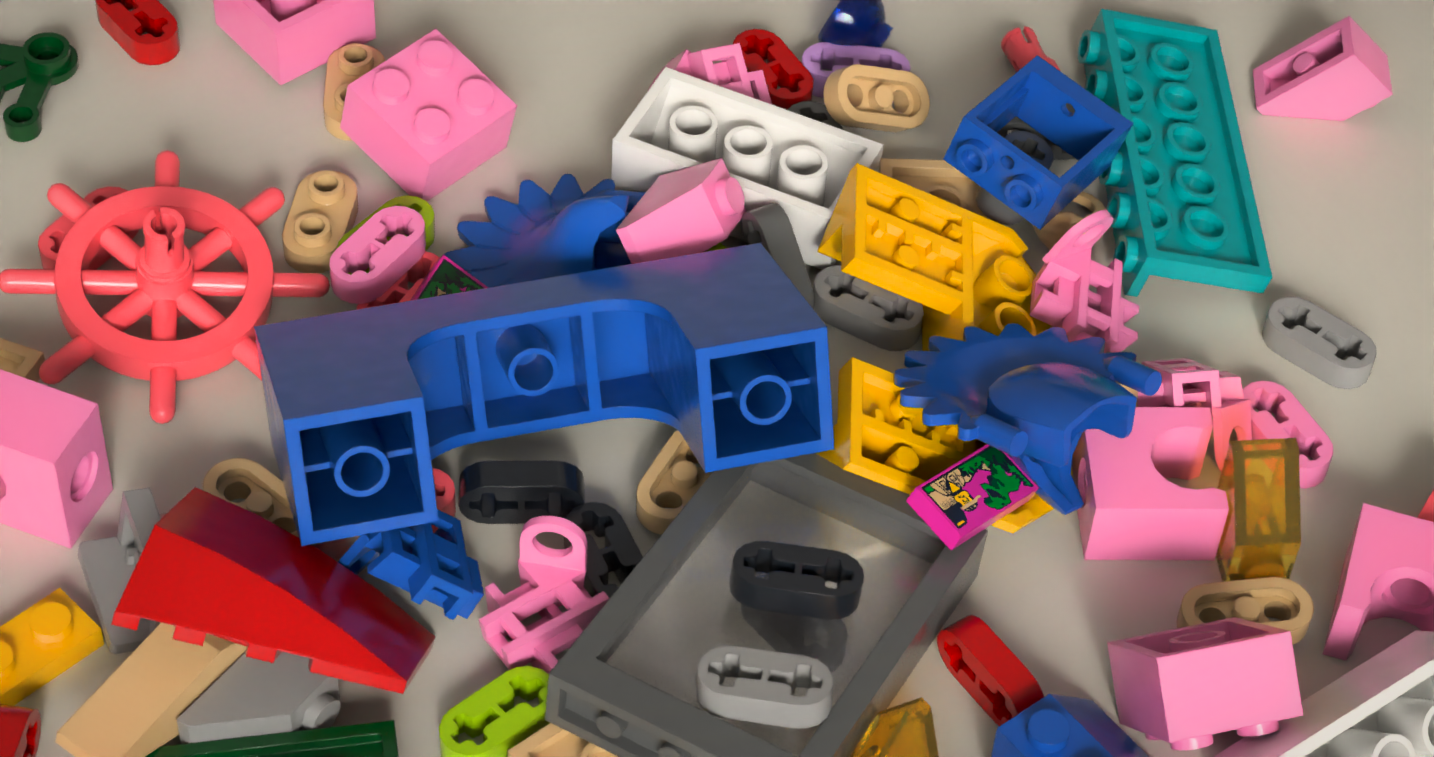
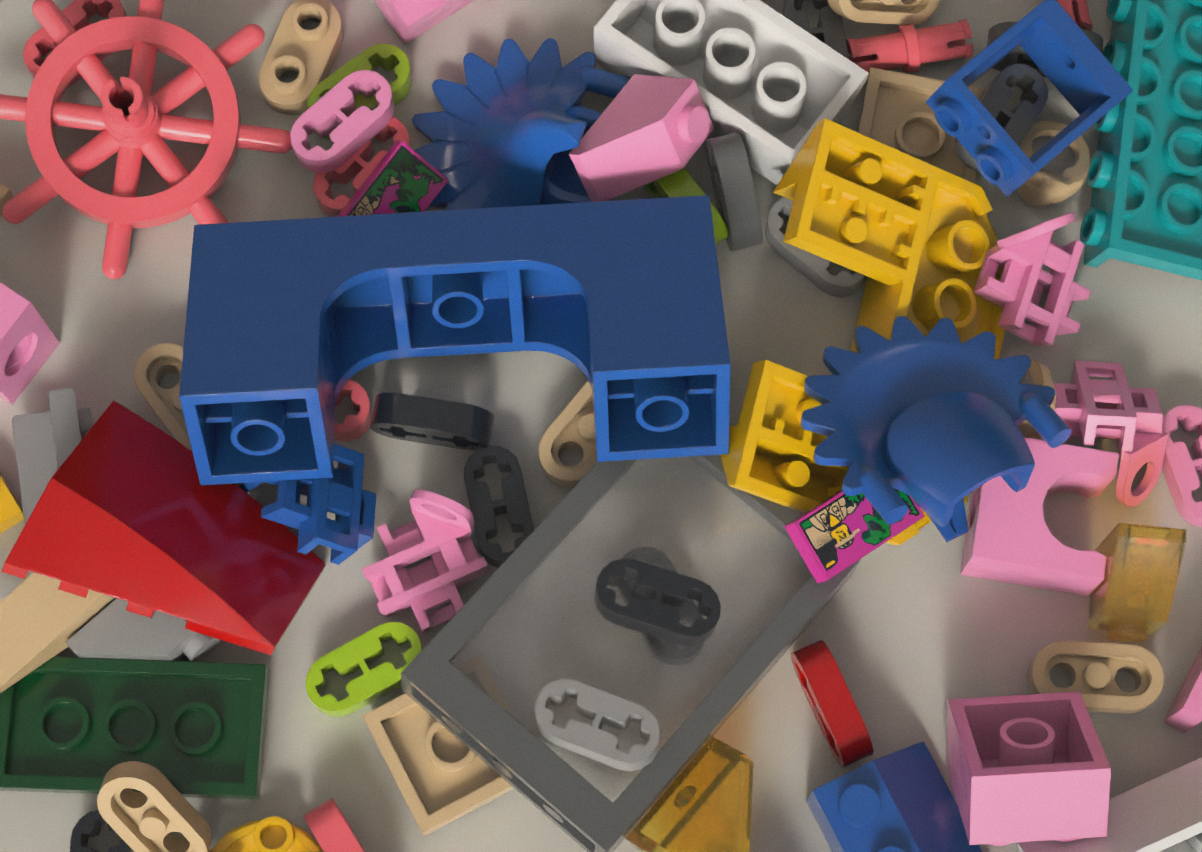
camera: 15 degrees right, 25 degrees up
none -> coral pin [846,19,973,73]

